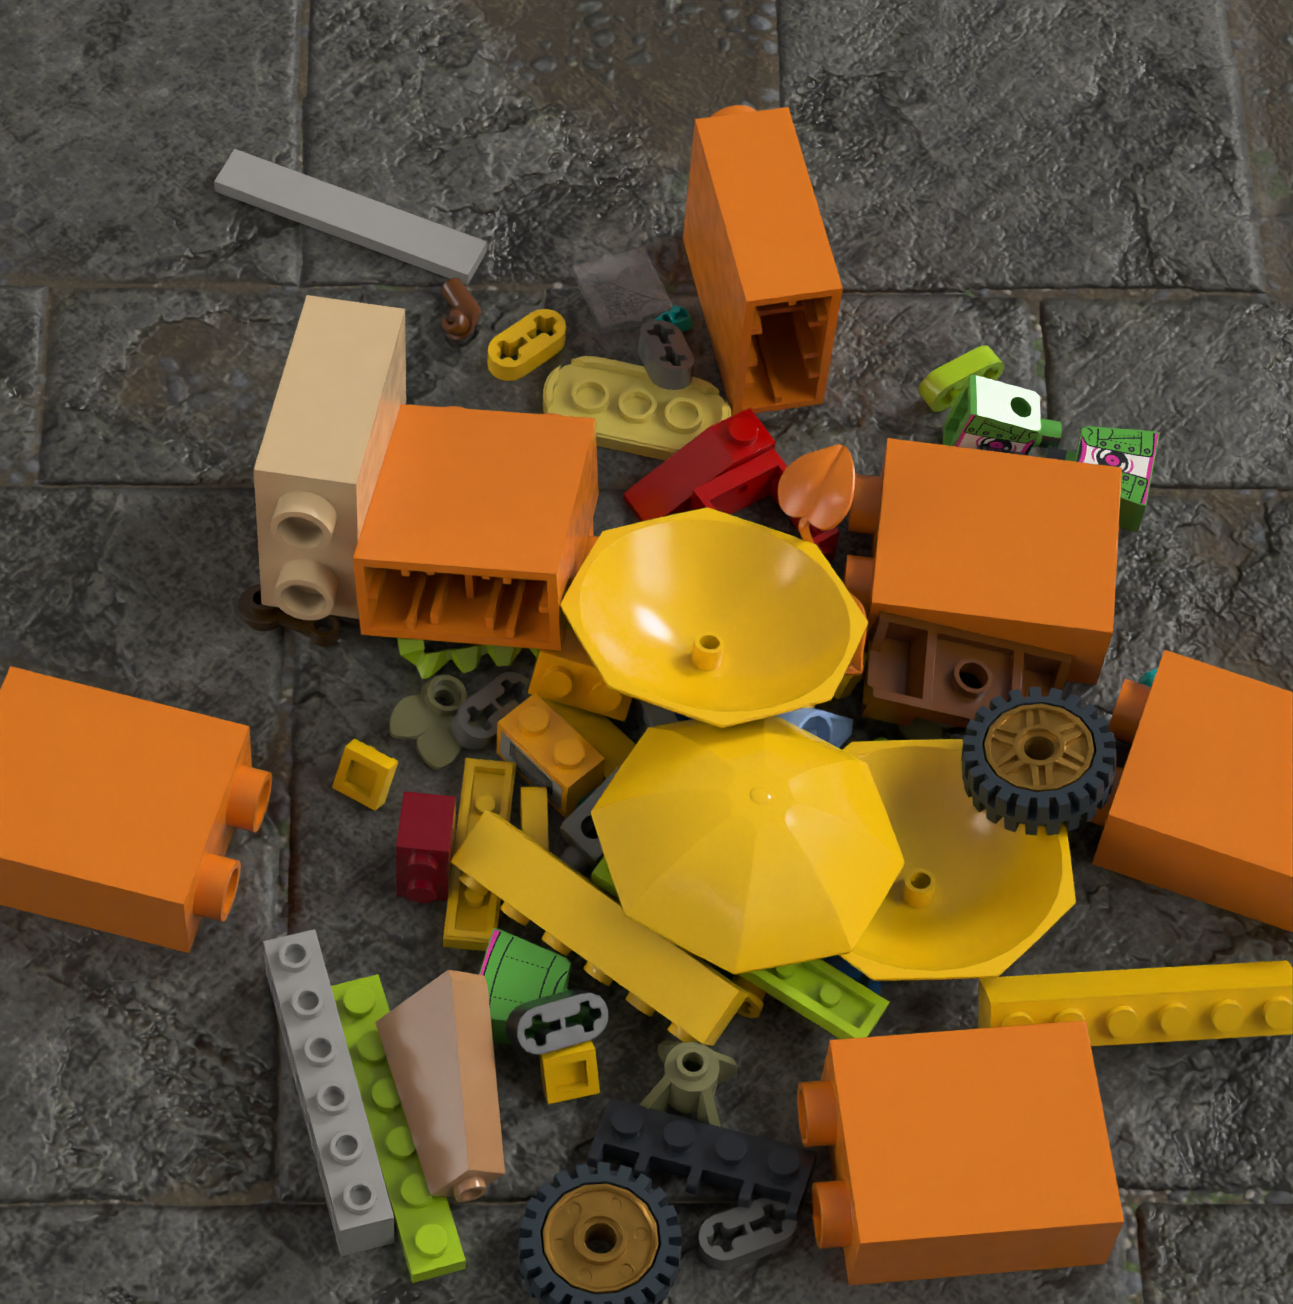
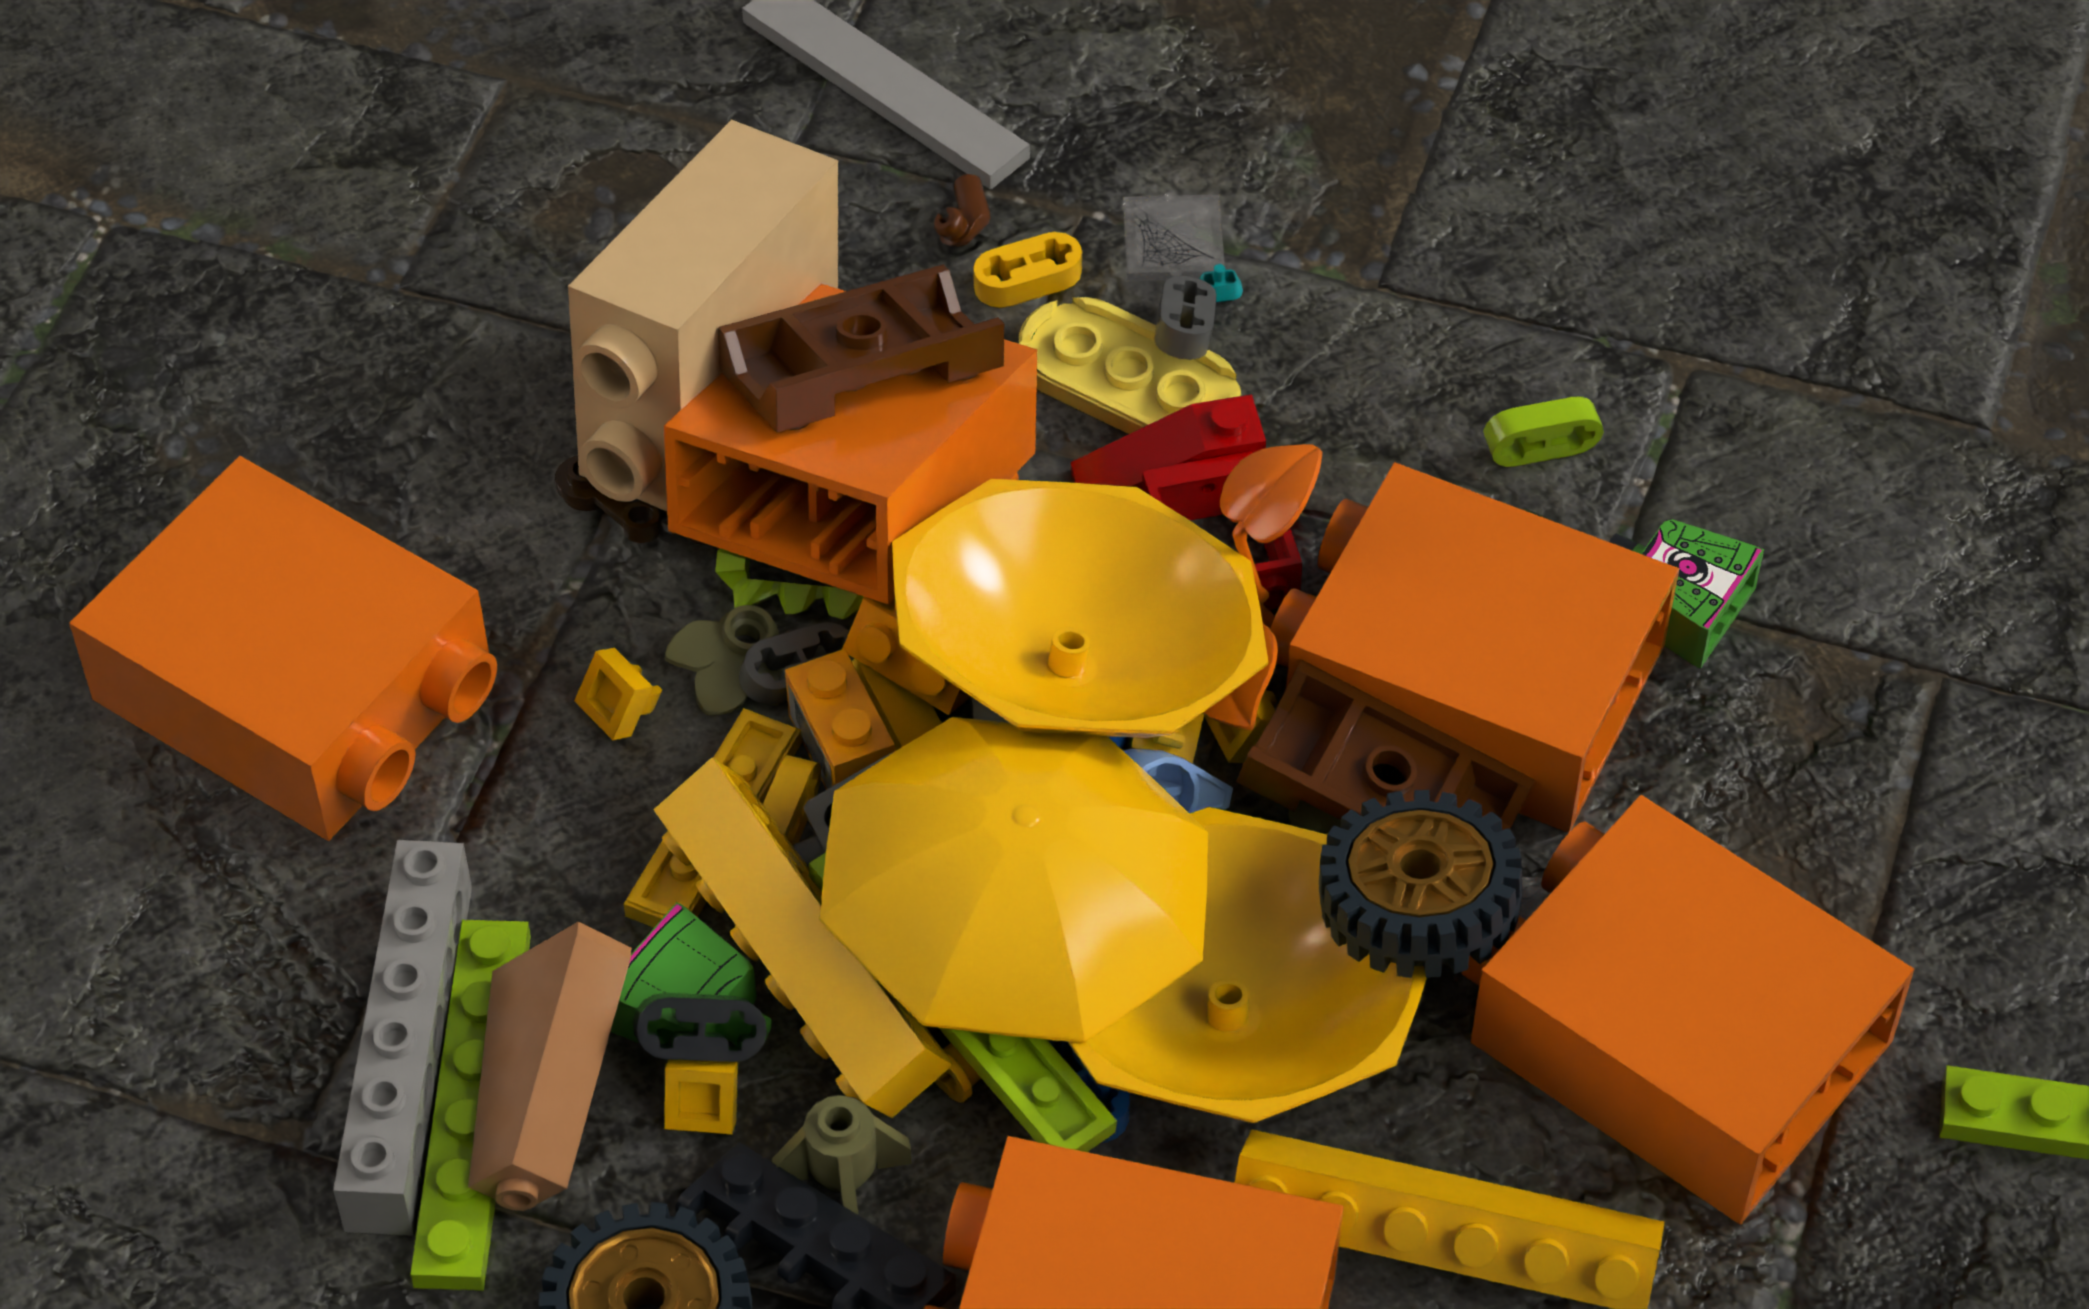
camera: 25 degrees right, 5 degrees down
dark red brick [396,791,456,903] -> none
orange brick [683,105,843,416] -> none
bright green torso [943,374,1062,456] -> none
none -> reddish brown piece [718,264,1004,433]

